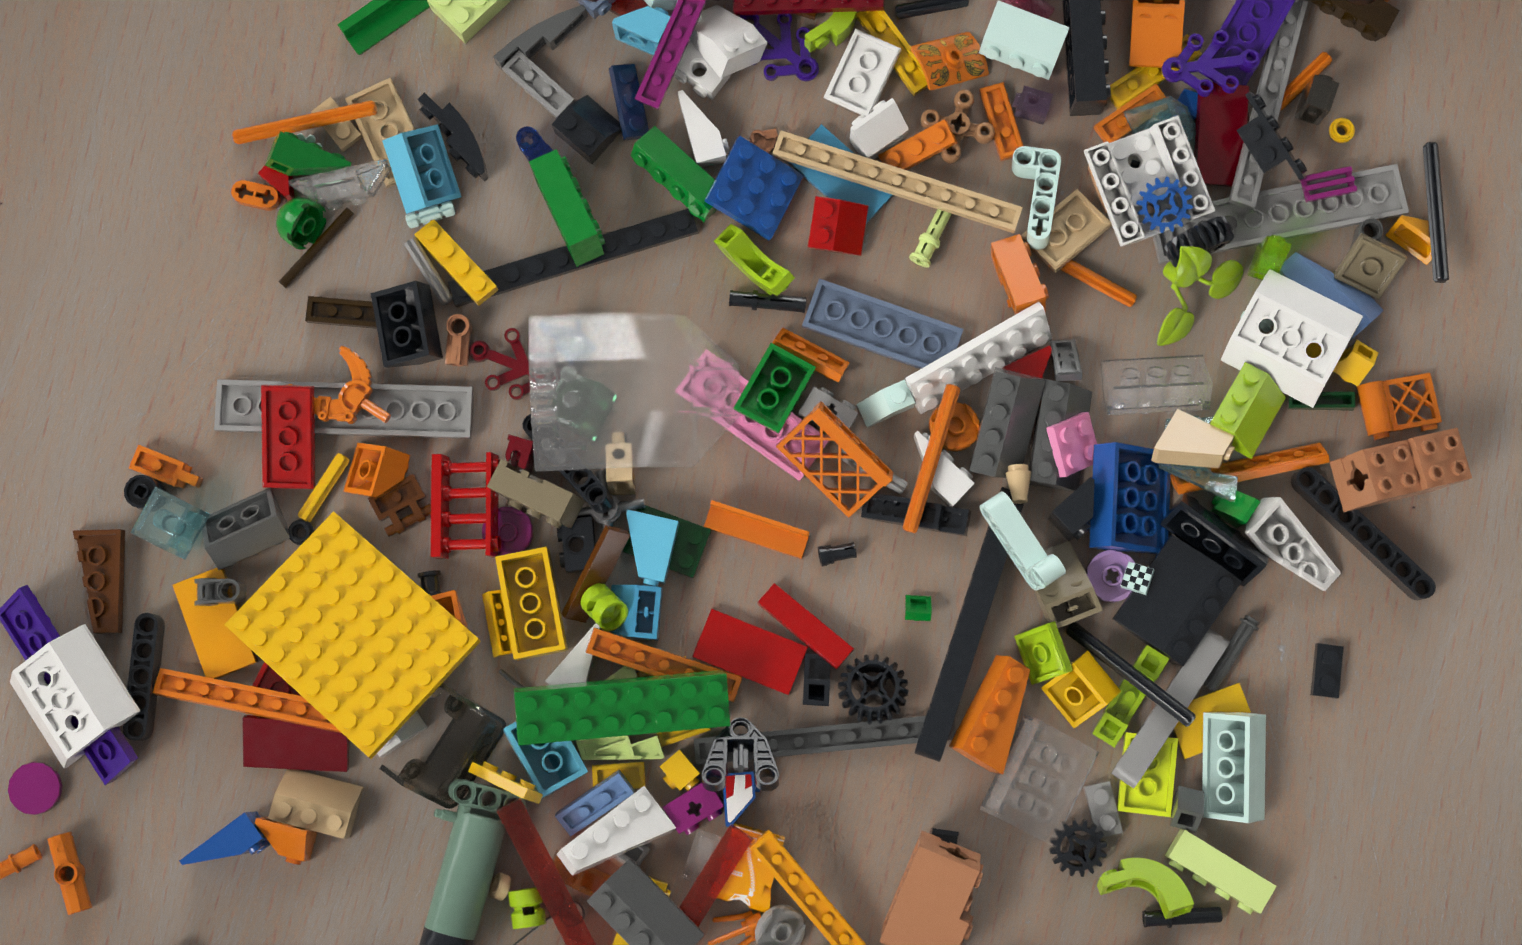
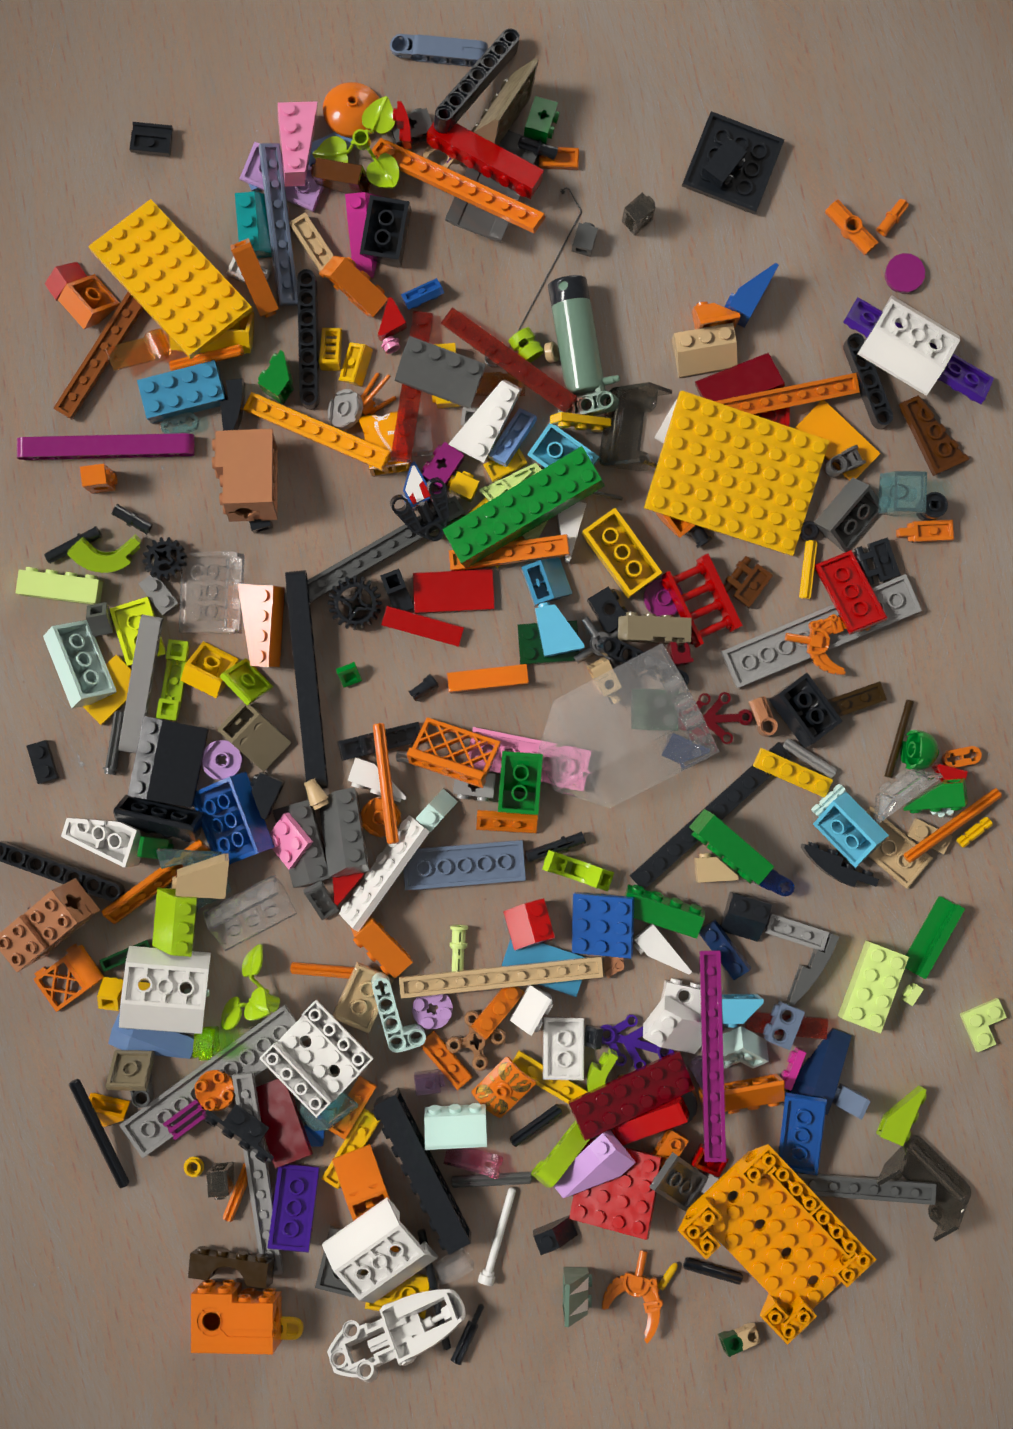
camera: 150 degrees right, 5 degrees up
orange slope [343,443,410,498] -> none
yellow piece [482,590,513,658] -> none
reddish brown tile [561,525,630,623] -> none
lime wheel [581,583,628,631] -> none
light aqua beam [980,491,1066,591] -> none
black axle [1066,622,1196,727] -> none
tile [1120,562,1155,595] -> none
blue gear [1136,177,1193,233] -> none
dark purple plant [1162,30,1260,97] -> none
black gear [1164,216,1234,267] -> none
none -> black pin [111,504,153,535]
none -> orange dish [194,1070,235,1111]
none -> lavender plate [412,994,453,1029]
none -> black tile [584,1025,603,1049]
none -> tan slope [694,853,738,883]
none -> black plate [854,537,901,586]
none -> yellow axle [956,817,993,848]

